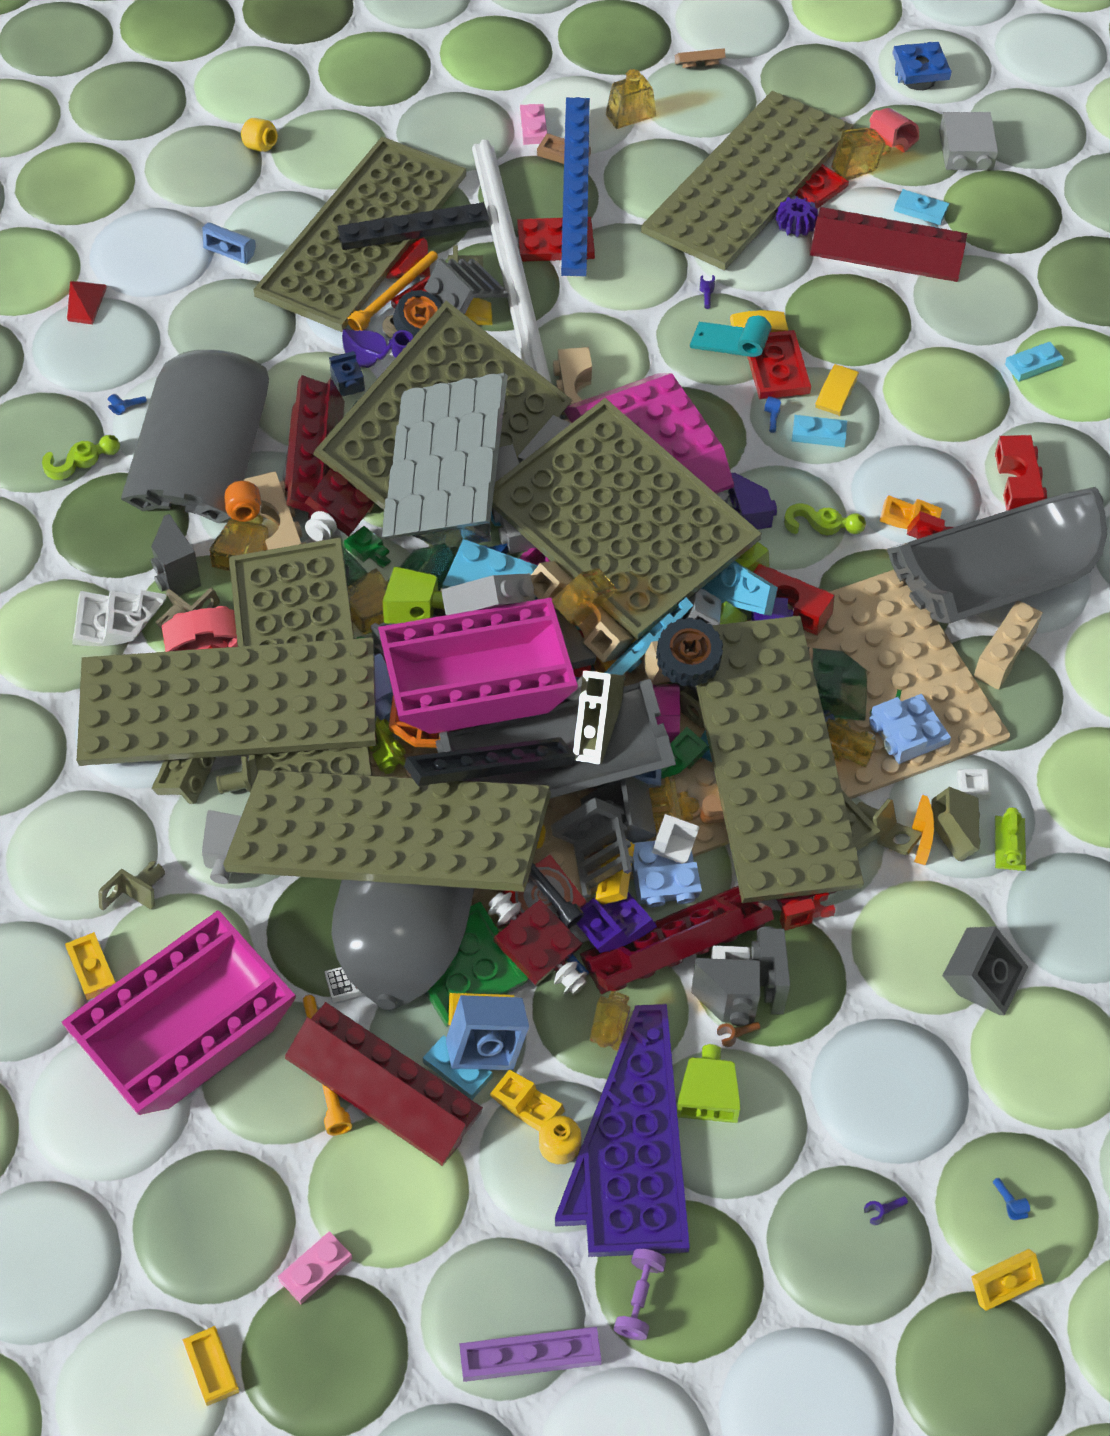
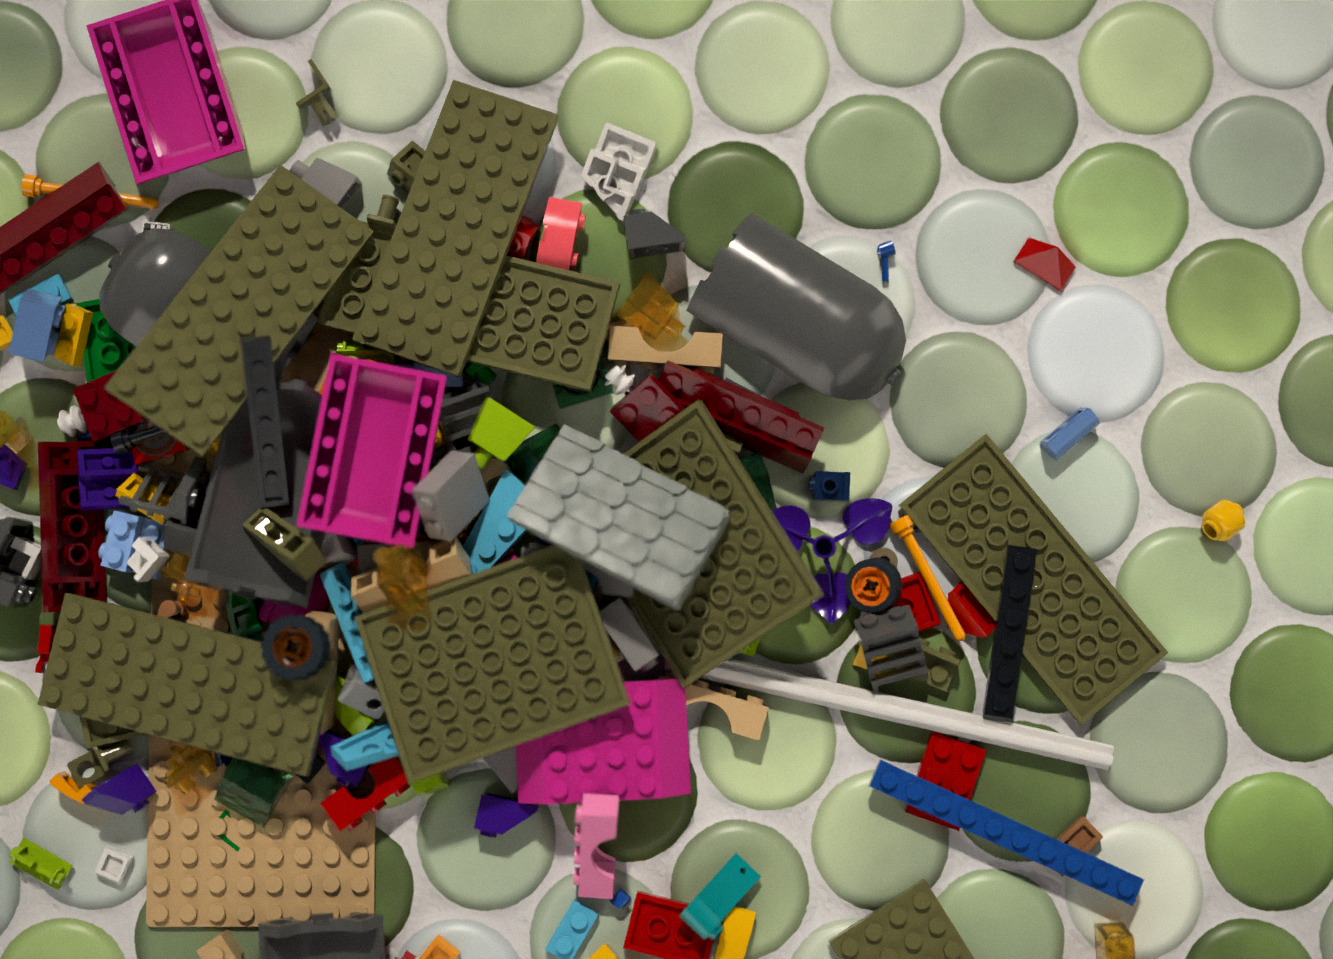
camera: 115 degrees right, 30 degrees up
lime piece [42,435,120,480] -> none
yellow plate [65,932,115,1000] -> none
dark tan bracket [156,587,220,629] -> none
orange head [224,481,262,522] -> none
green plate [344,526,391,568] -> none
clear yellow torso [348,568,388,635] -> none
bright pink plate [520,104,547,145] -> none
dark purple hand [699,275,715,309] -> none
lime piece [784,503,866,536] -> none
light blue plate [869,693,951,764] -> none
olive slope [931,786,981,861] -> none
none -> dark purple slope [81,763,157,815]
none -> bright pink arch [573,794,619,899]

